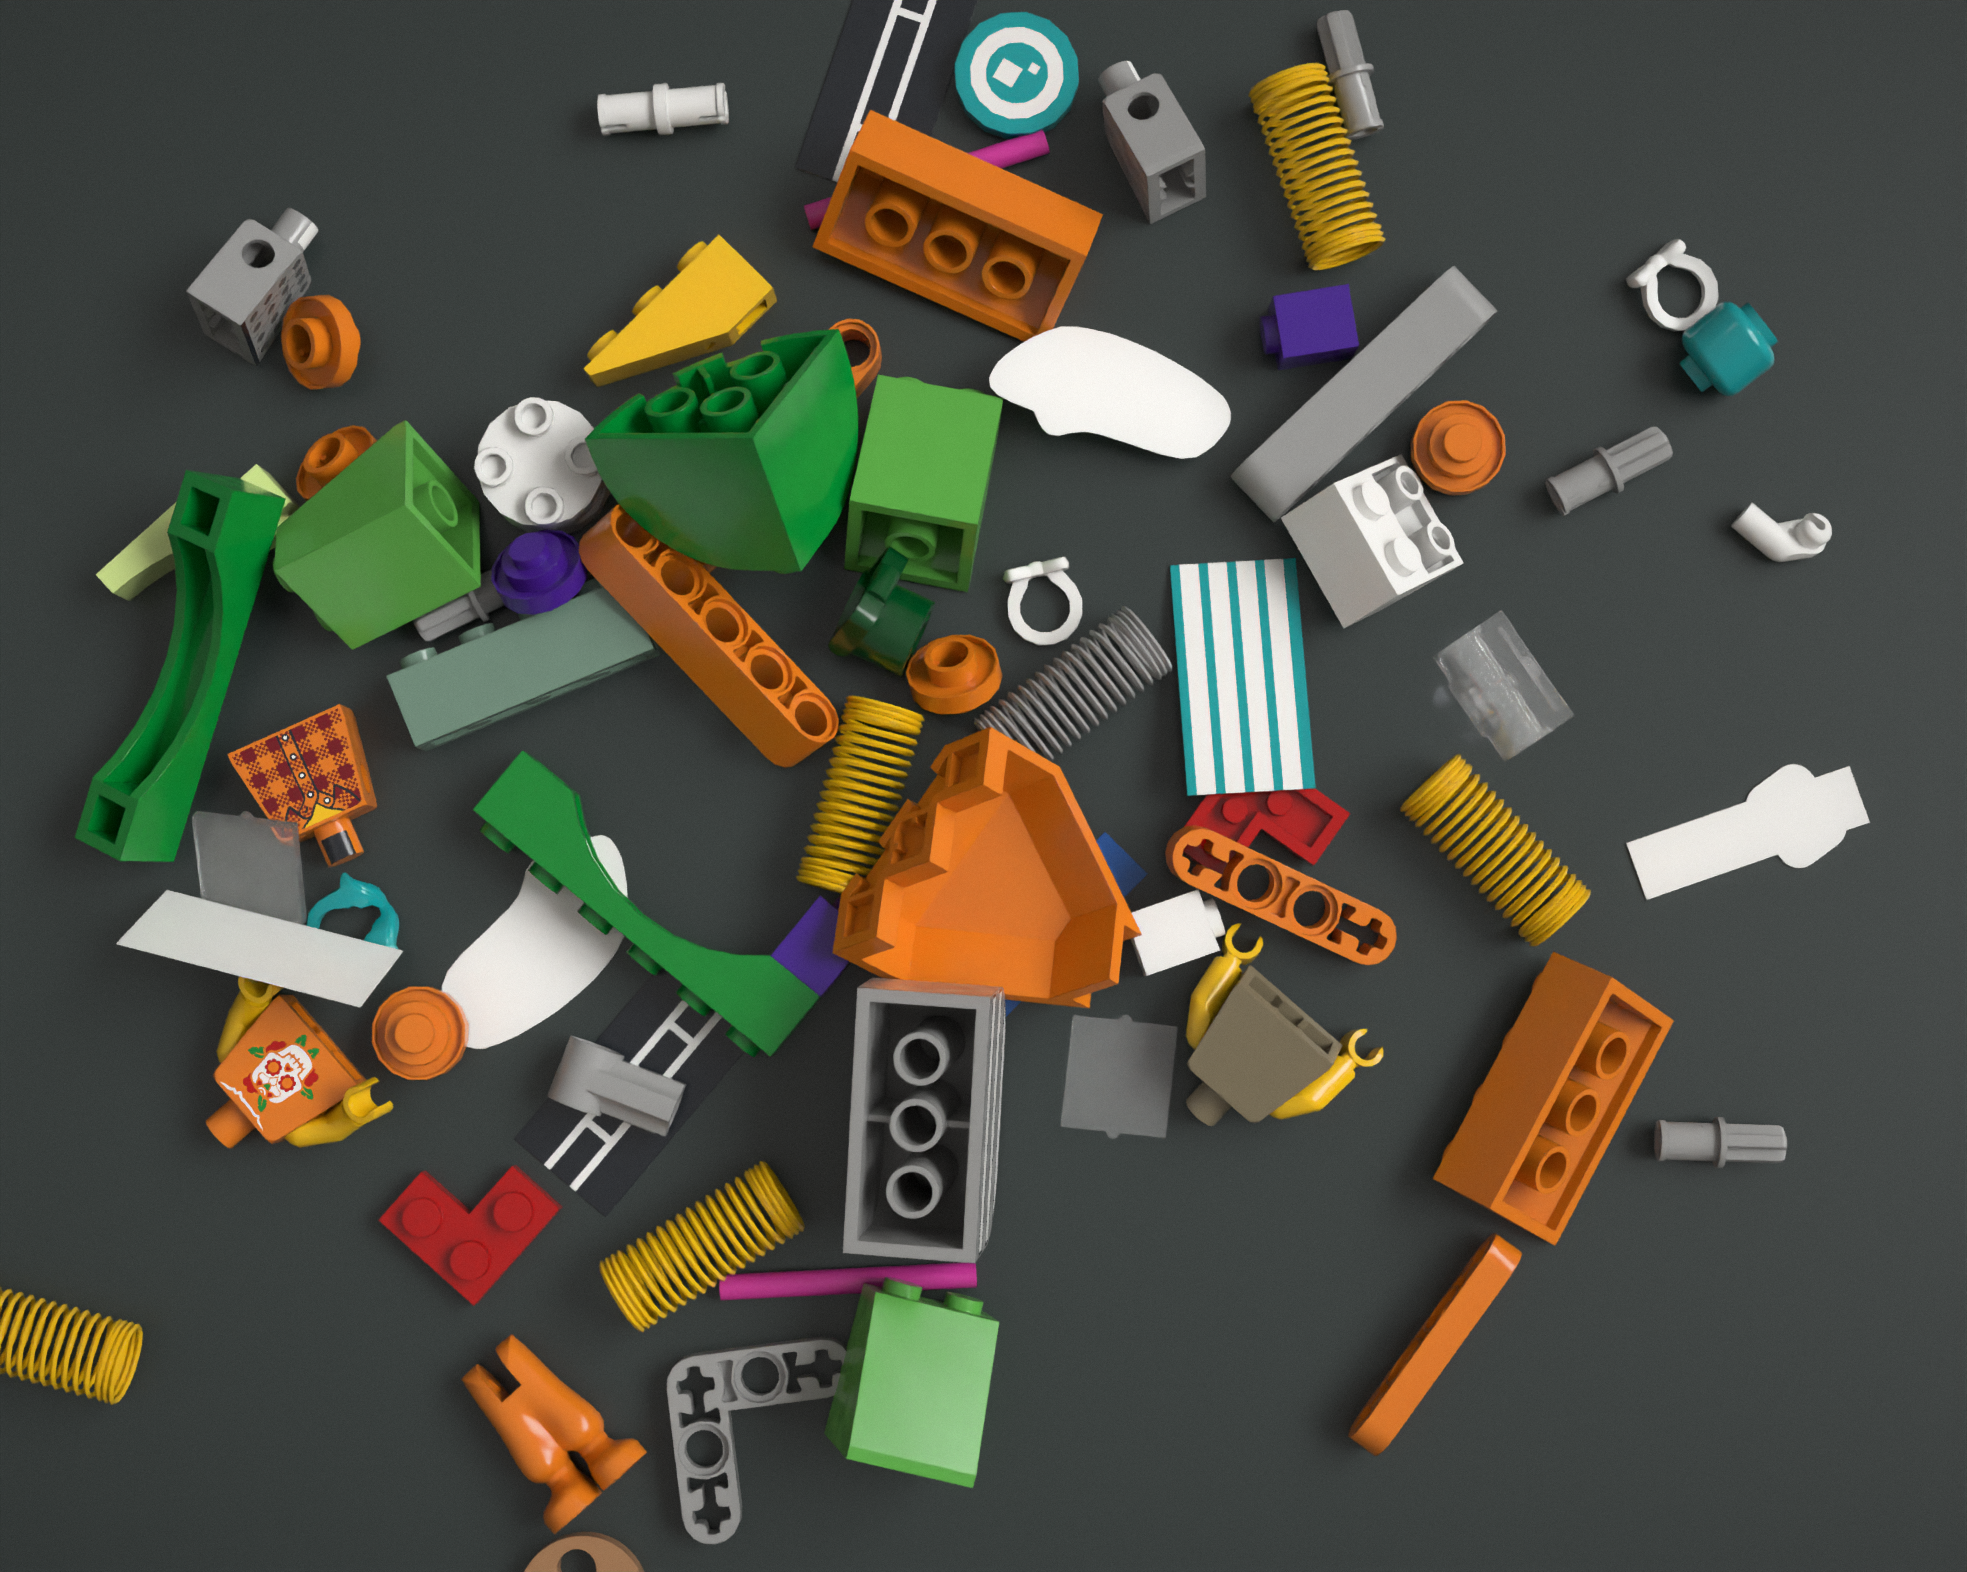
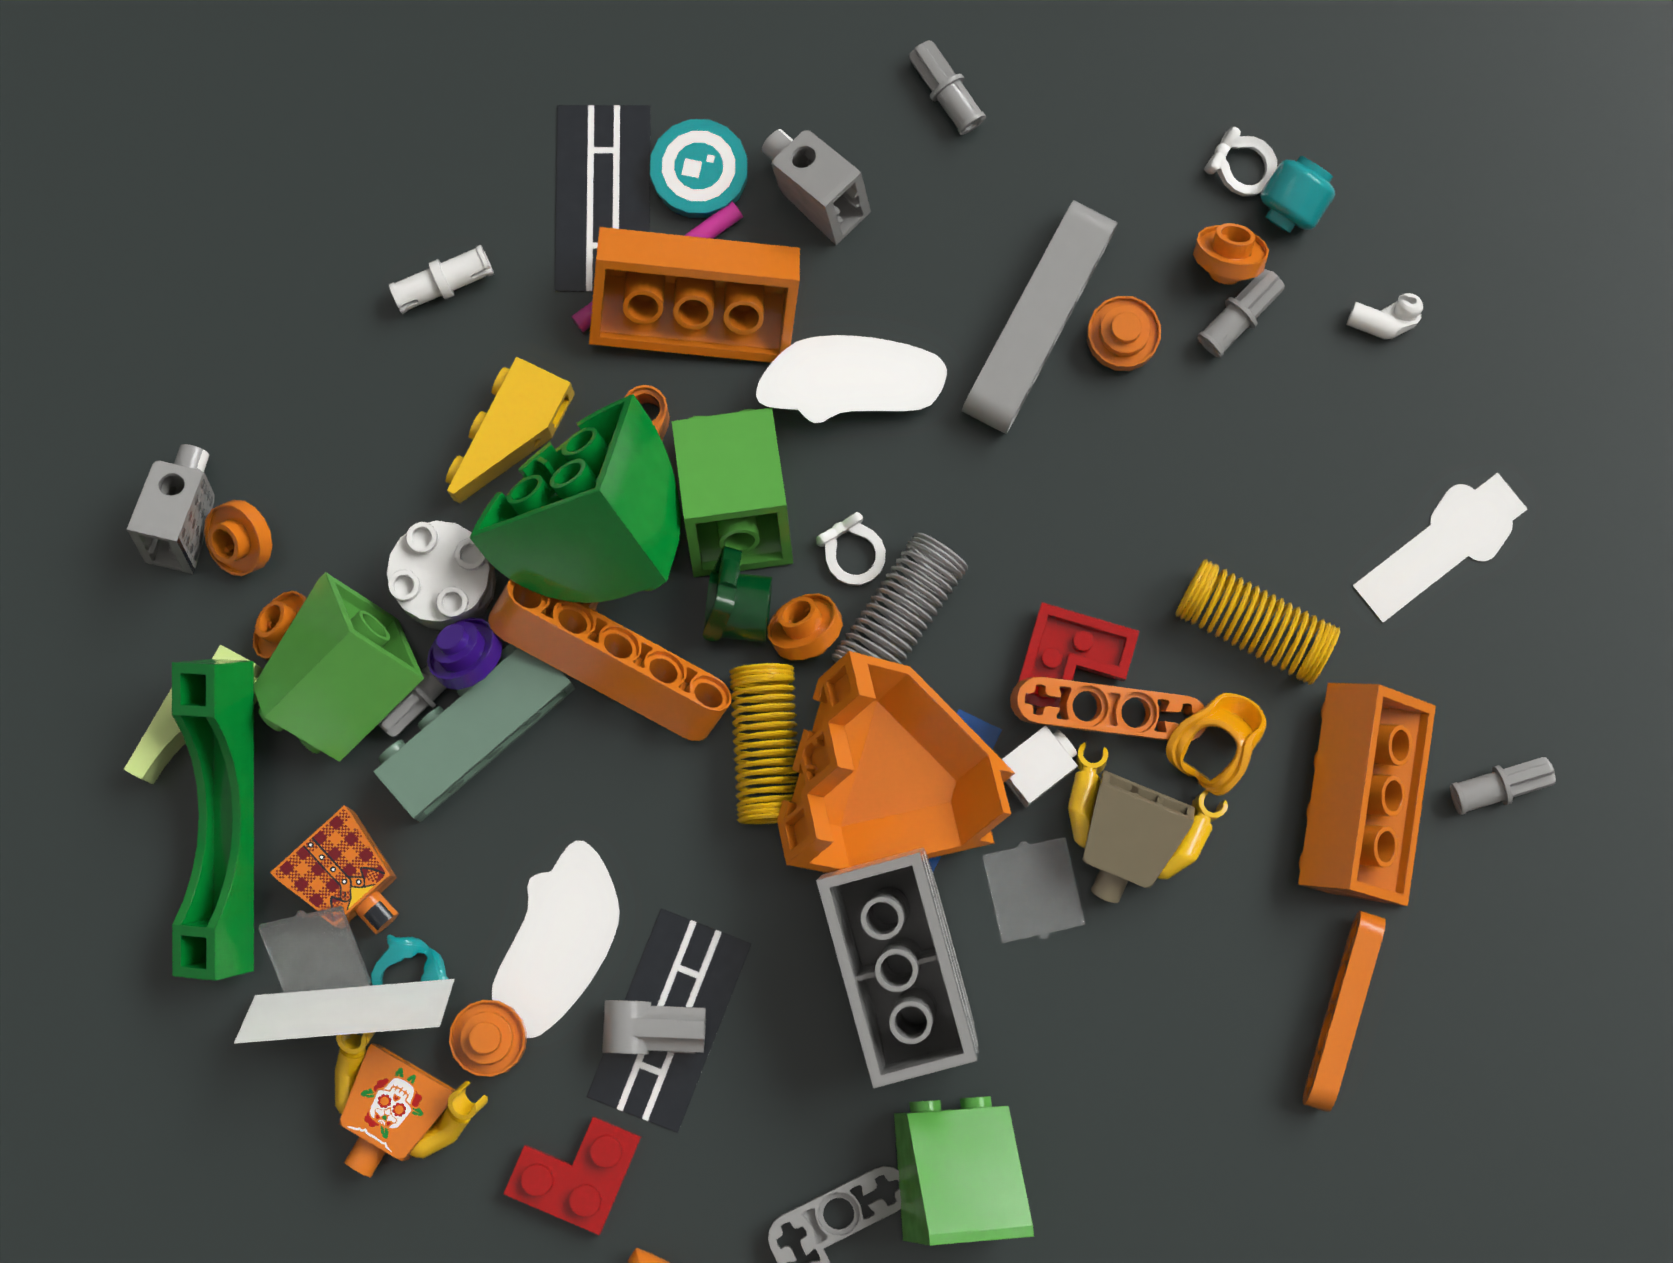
camera: 20 degrees left, 5 degrees down
green arch [473,750,822,1058] -> none
yellow piece [599,1161,805,1332] -> none
dark pink bar [719,1263,977,1301] -> none
dark purple brick [771,895,851,997] -> none
sticker [1170,558,1316,796] -> none
yellow piece [1248,63,1386,270] -> none
dark purple brick [1259,284,1359,371] -> none
white slope [1281,454,1464,628] -> none
clear piece [1433,610,1575,762] -> none
none -> light orange piece [1166,693,1266,796]
none -> orange plate [1193,223,1269,285]

